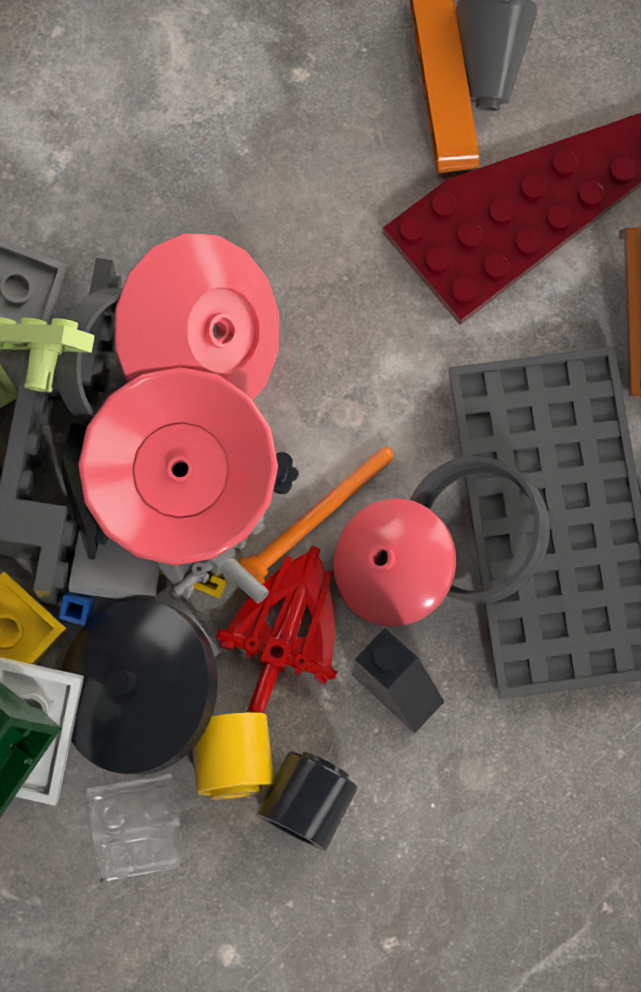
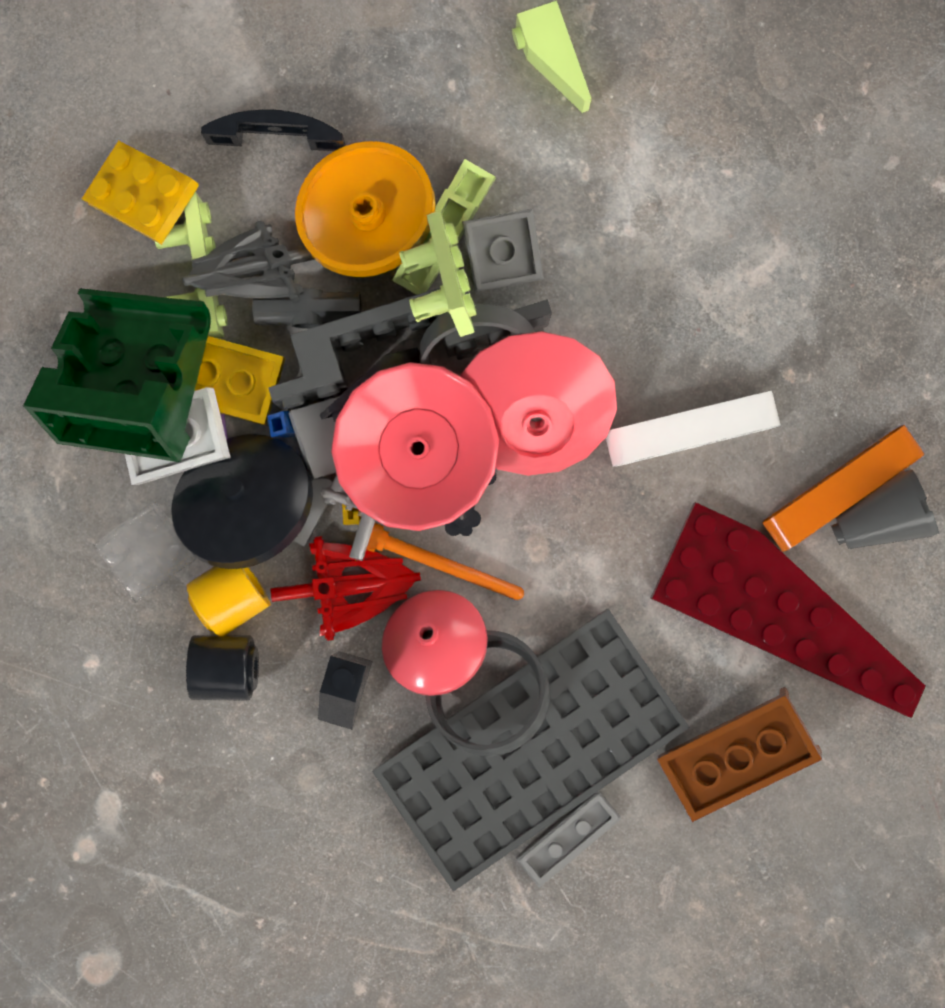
camera: 65 degrees right, 10 degrees up
none -> white beam [606,391,781,467]

